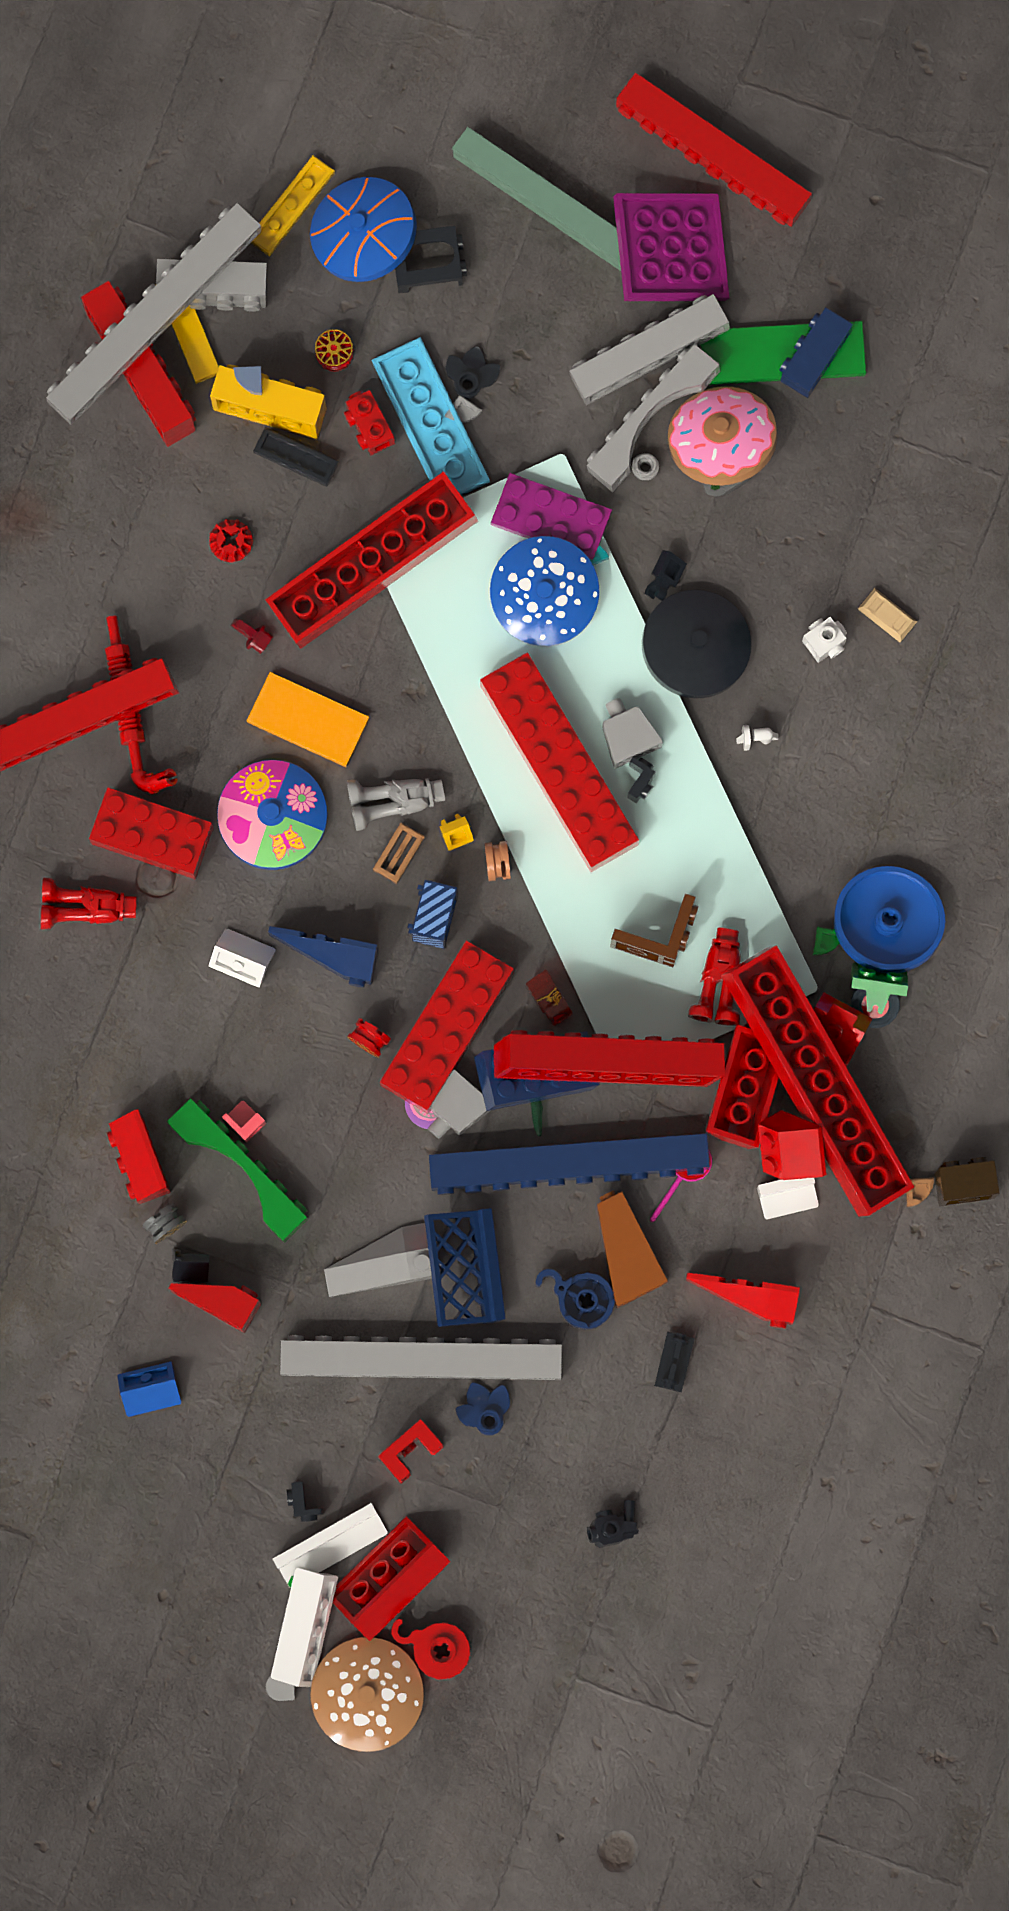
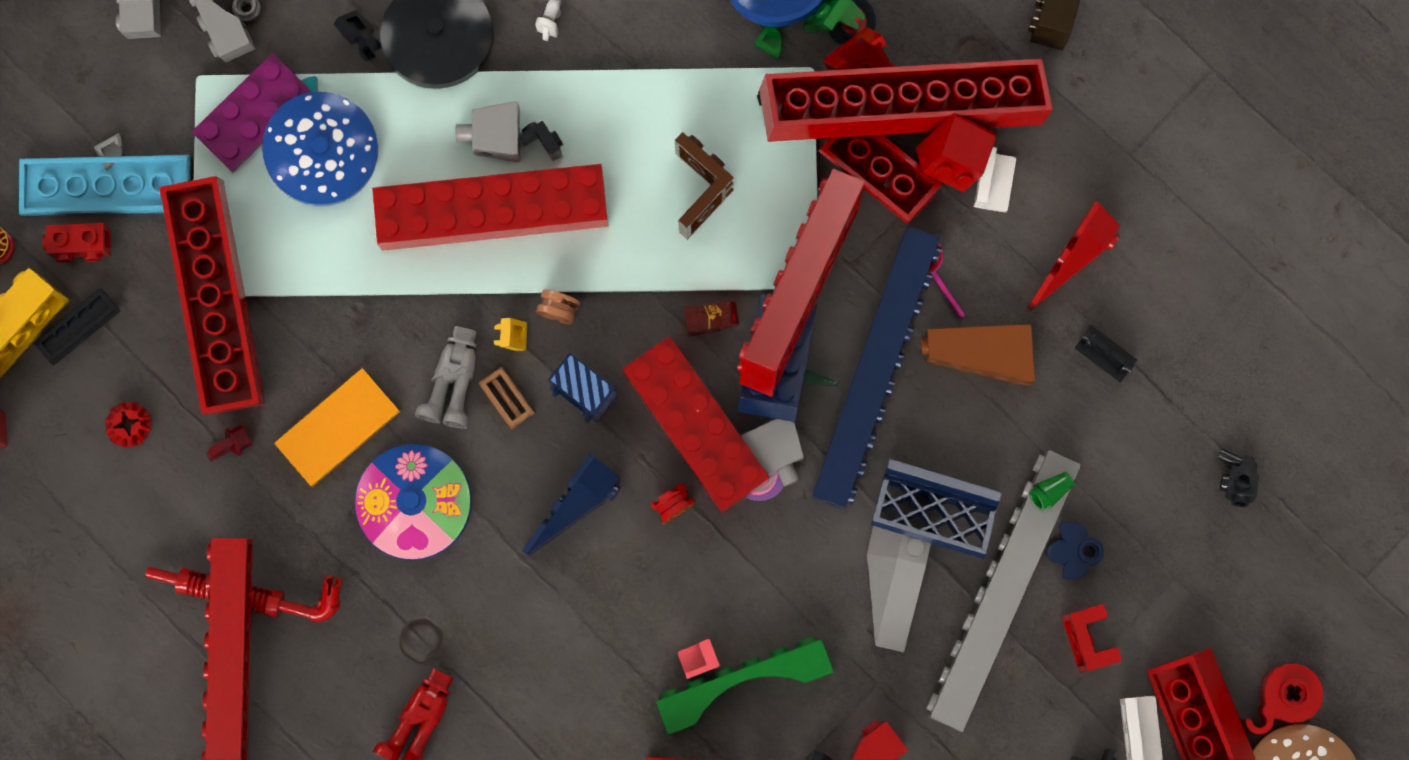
camera: 65 degrees left, 0 degrees up
red brick [89,787,214,879] -> none
white panel [209,929,276,987] -> none
black plate [446,346,500,398] -> none
dark blue piece [535,1269,615,1330] -> none
red piece [688,927,741,1026] -> none
medium nougat tile [906,1178,934,1207] -> none
none -> green cone [1029,471,1074,510]

